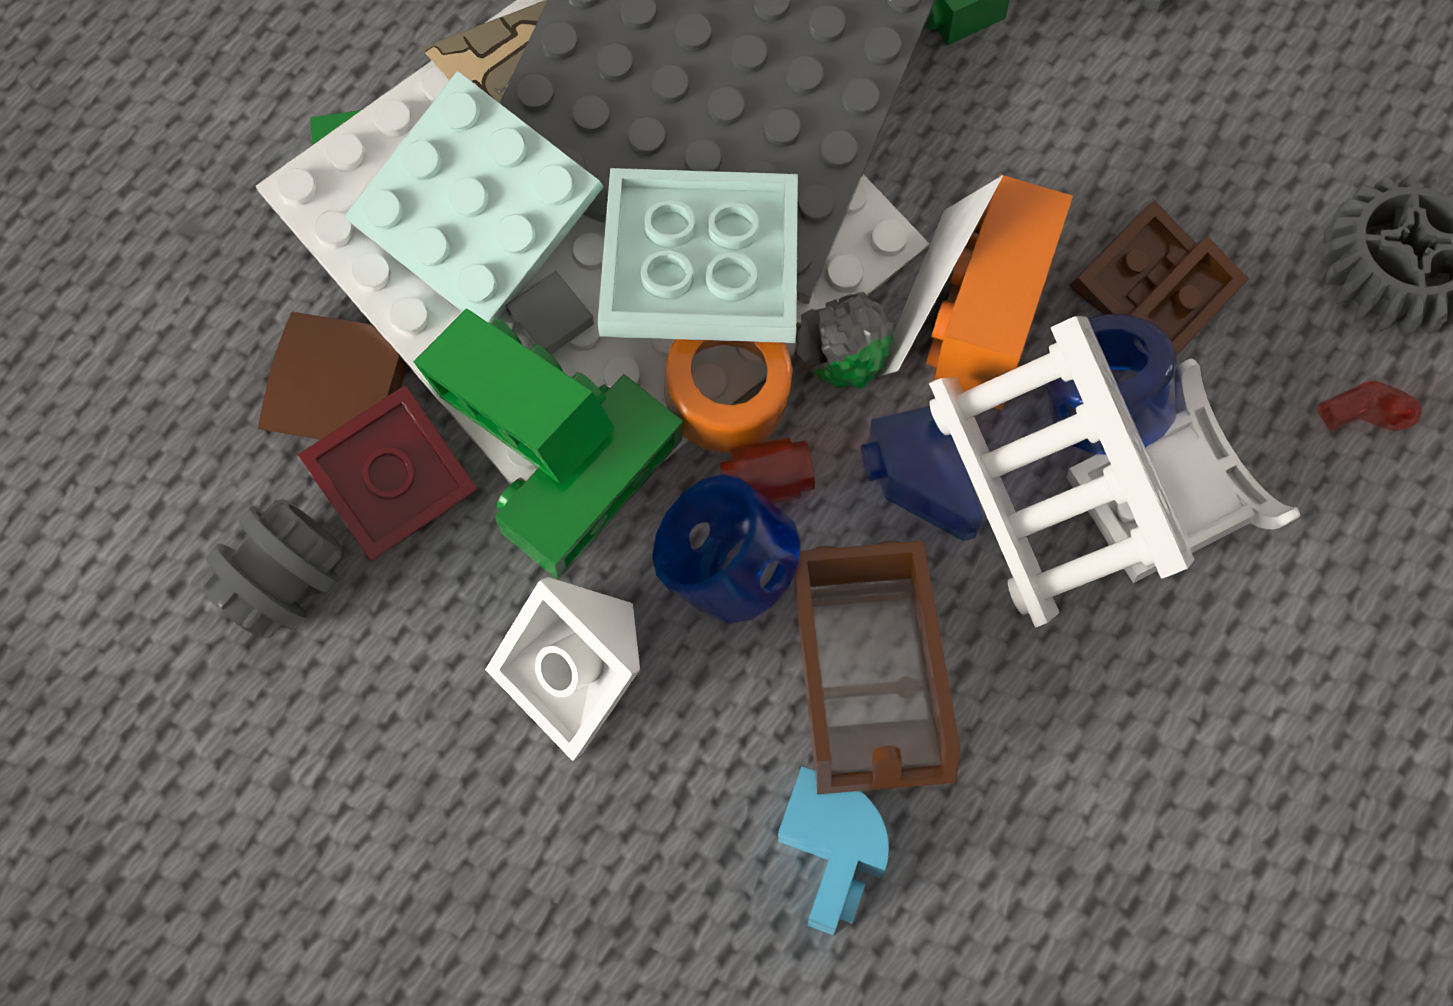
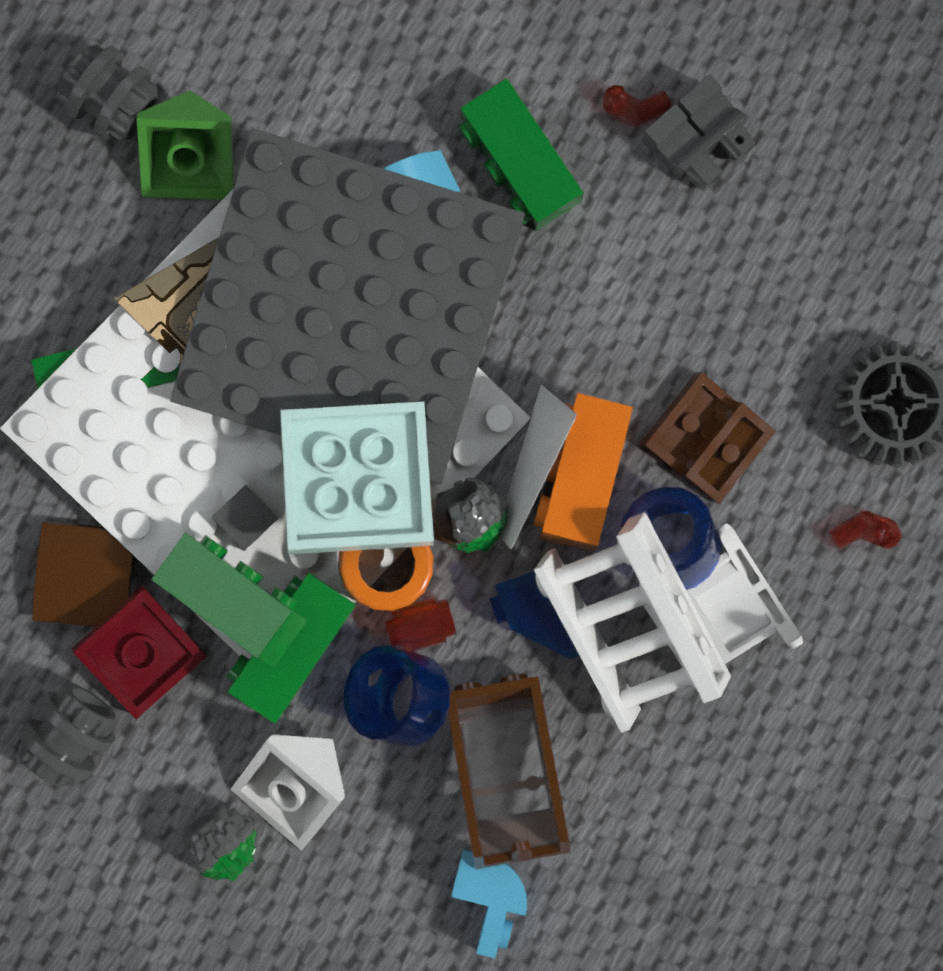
camera: 10 degrees left, 15 degrees up
light aqua plate [343,71,604,323] -> none
none -> dark grey piece [182,804,257,882]

